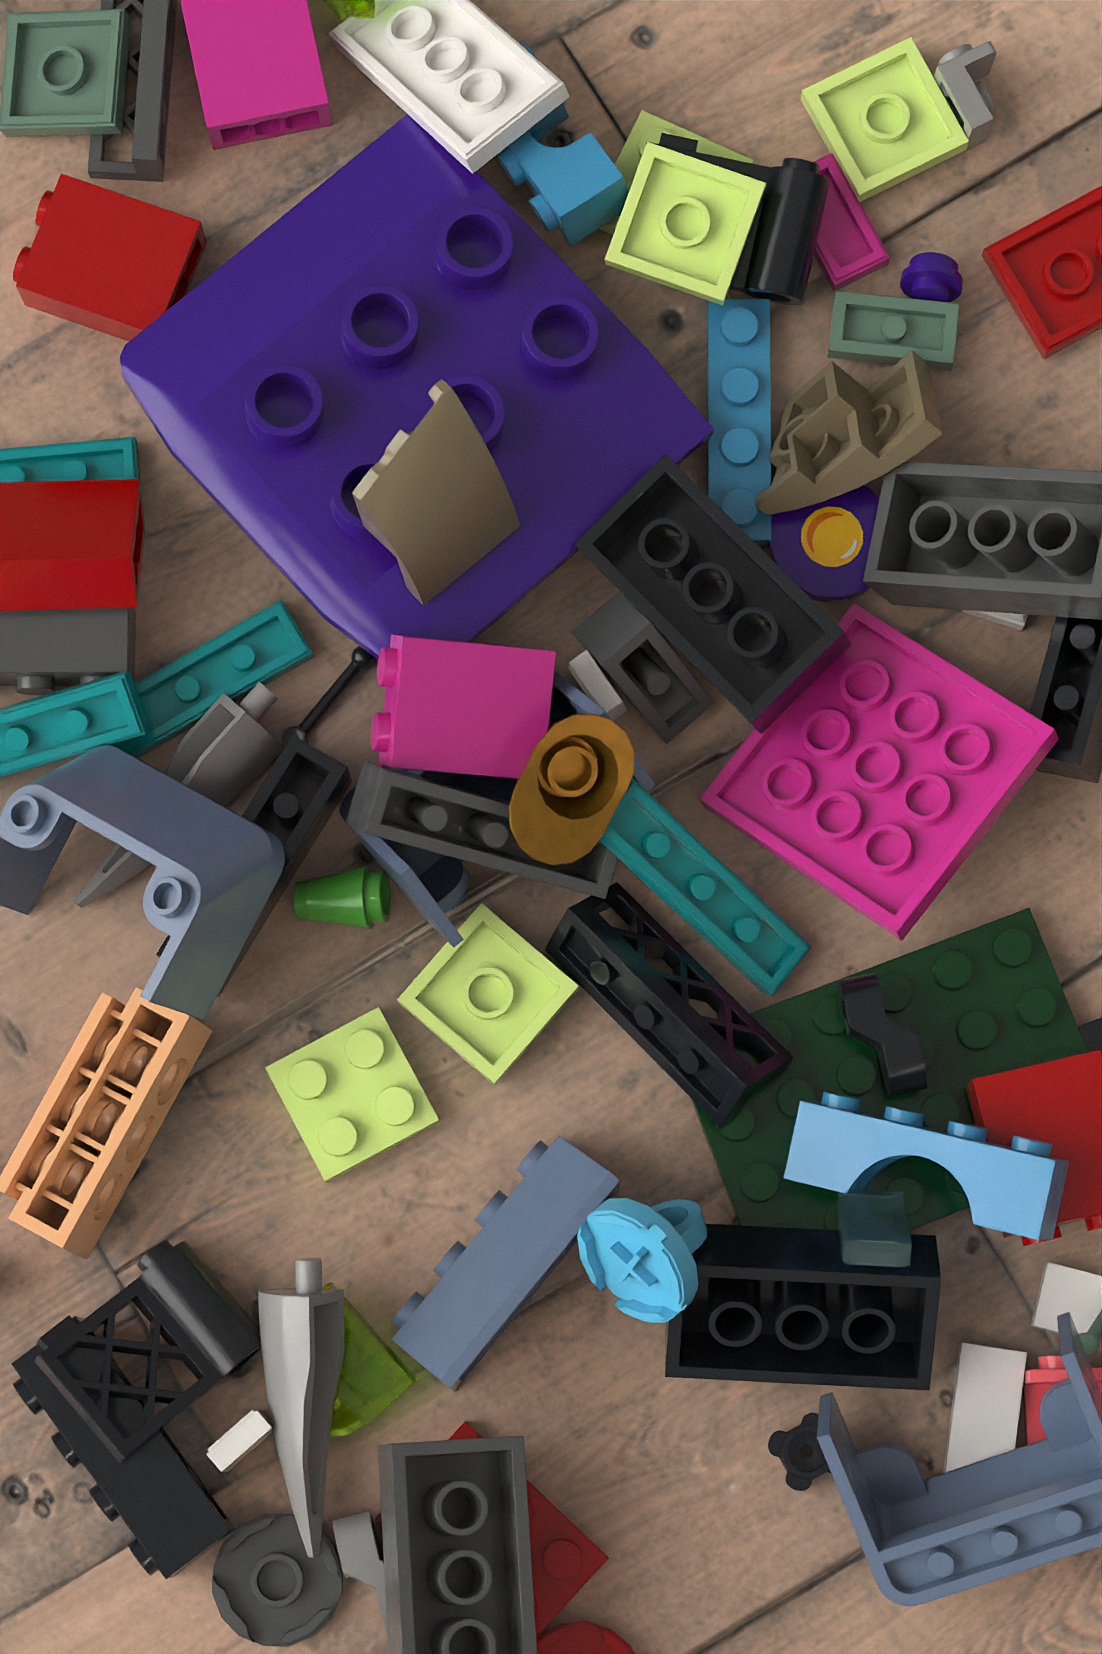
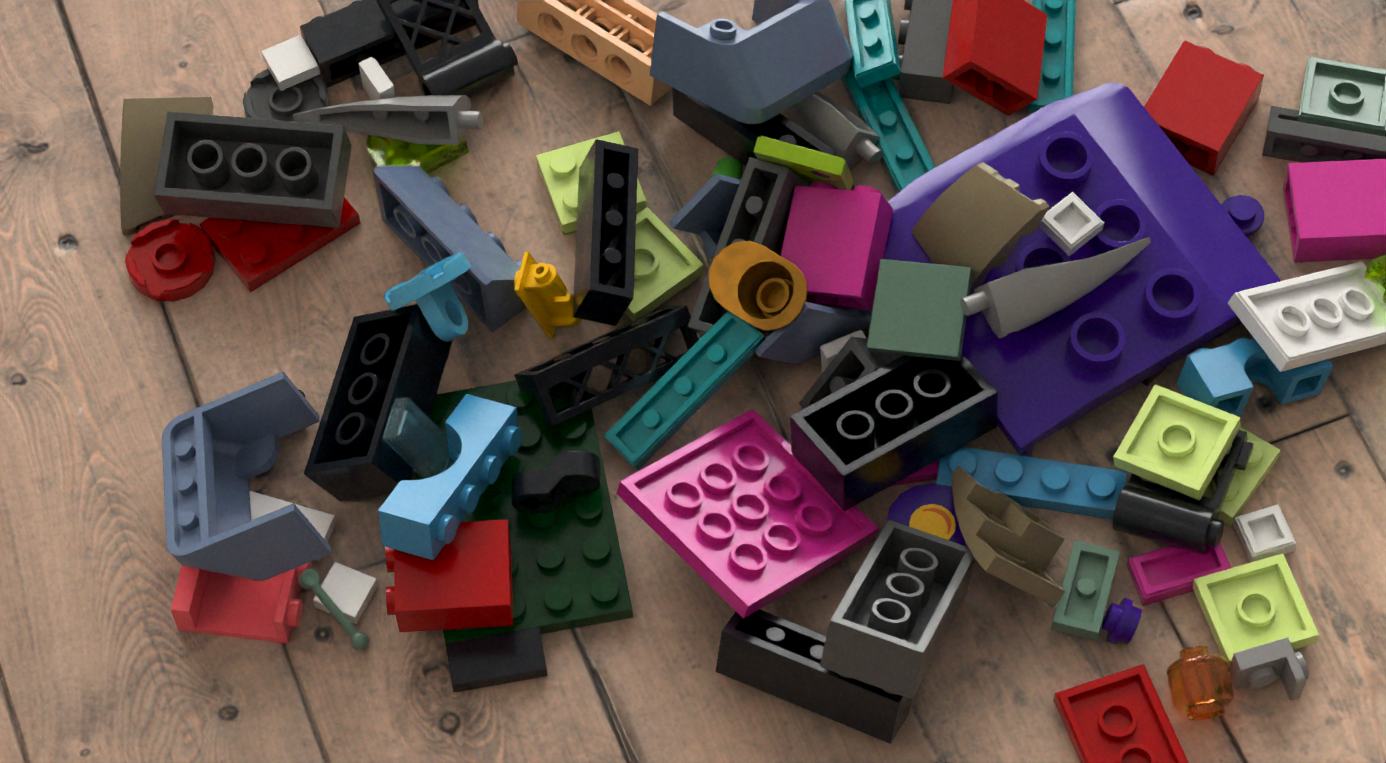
camera: 100 degrees right, 20 degrees down
none -> white tile [261,34,320,91]
none -> yellow hinge [514,252,583,339]
none -> black brick [573,139,638,326]
none -> lime tile [753,136,854,190]
none -> sand green tile [867,259,974,361]
none -> light grey piece [960,237,1151,338]
none -> white tile [1039,192,1104,256]
none -> clear orange head [1166,646,1234,720]
none -> dark purple plate [1222,195,1264,237]
none -> white tile [1233,504,1296,563]

